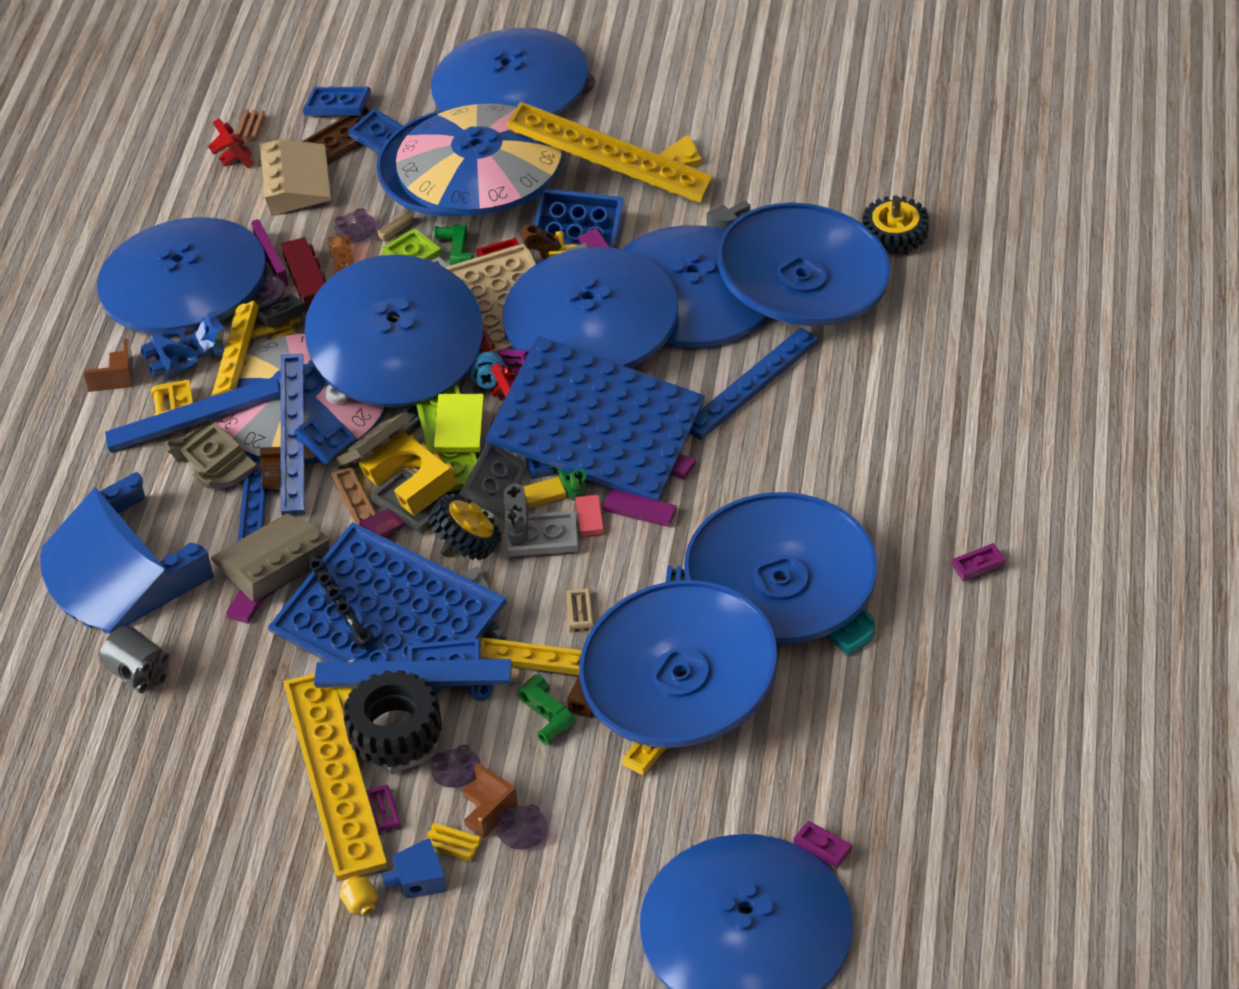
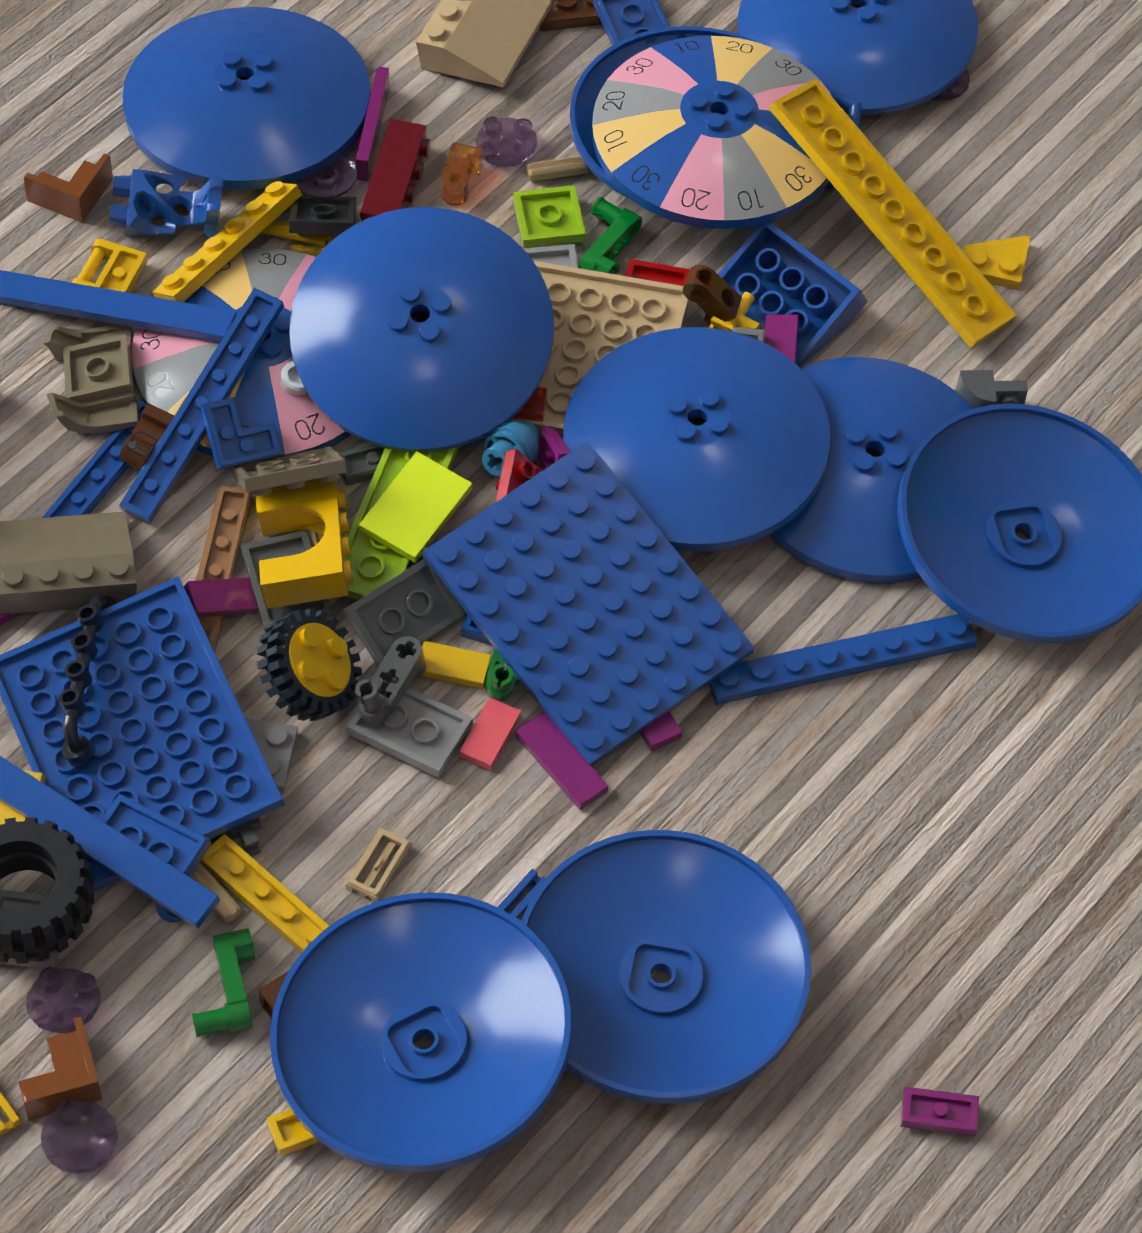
camera: 25 degrees right, 10 degrees up
teal tile [826,609,875,657] -> none

